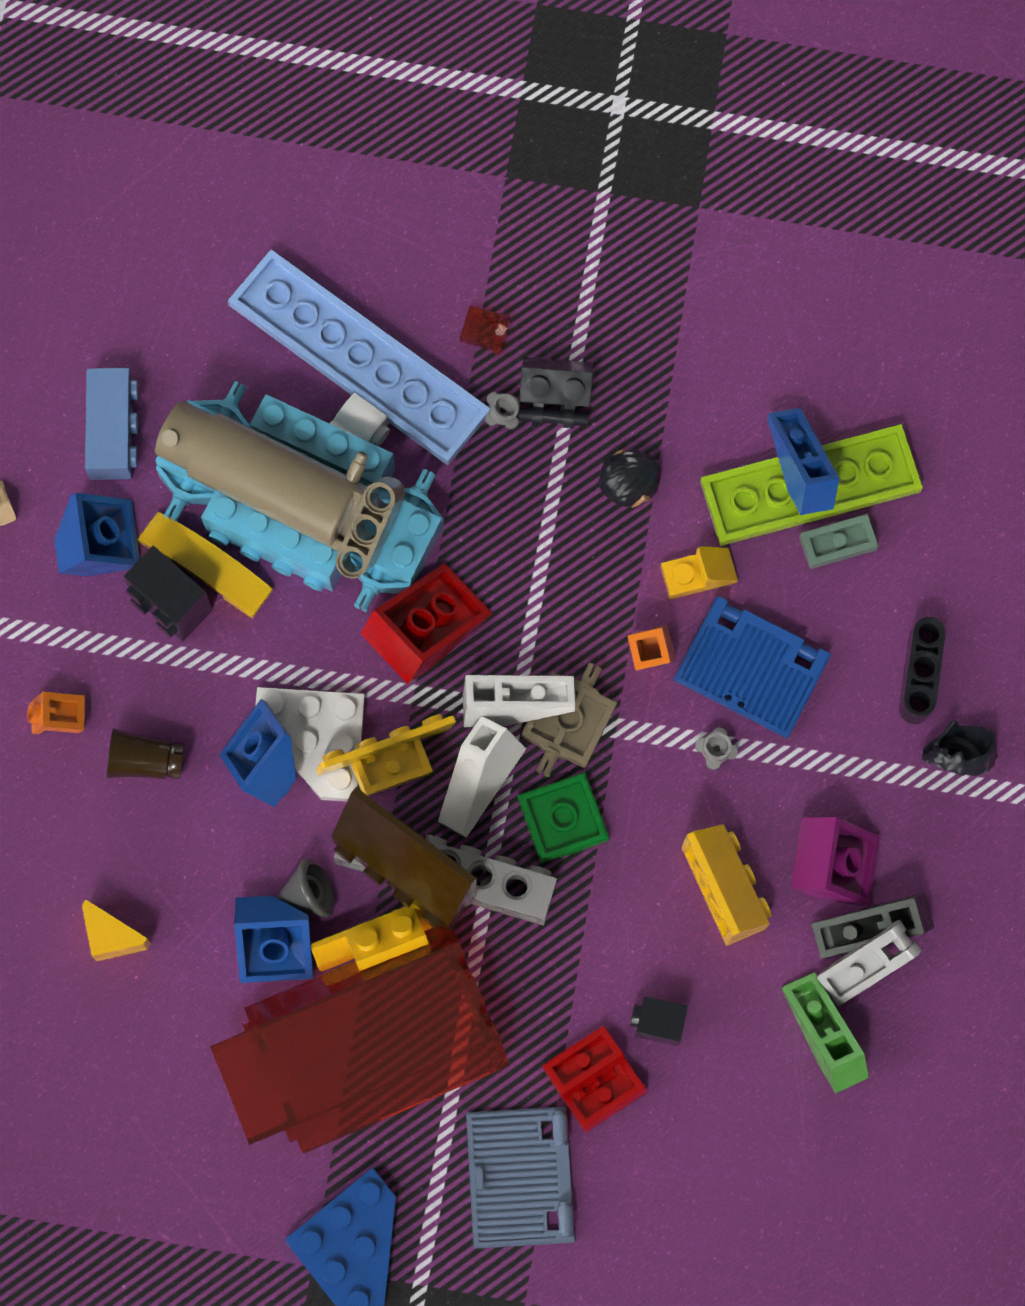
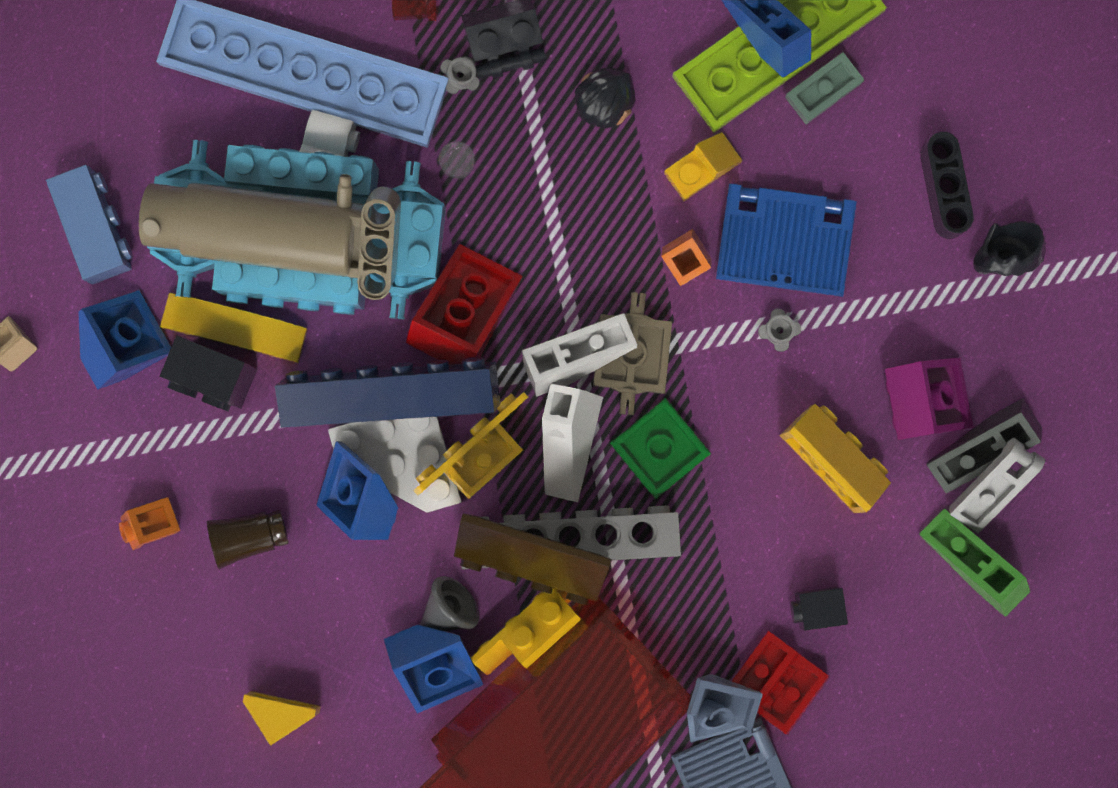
camera: 15 degrees left, 10 degrees up
none -> dark blue brick [275,357,501,428]
none -> clear tile [439,141,475,179]
none -> sand blue slope [687,674,763,743]

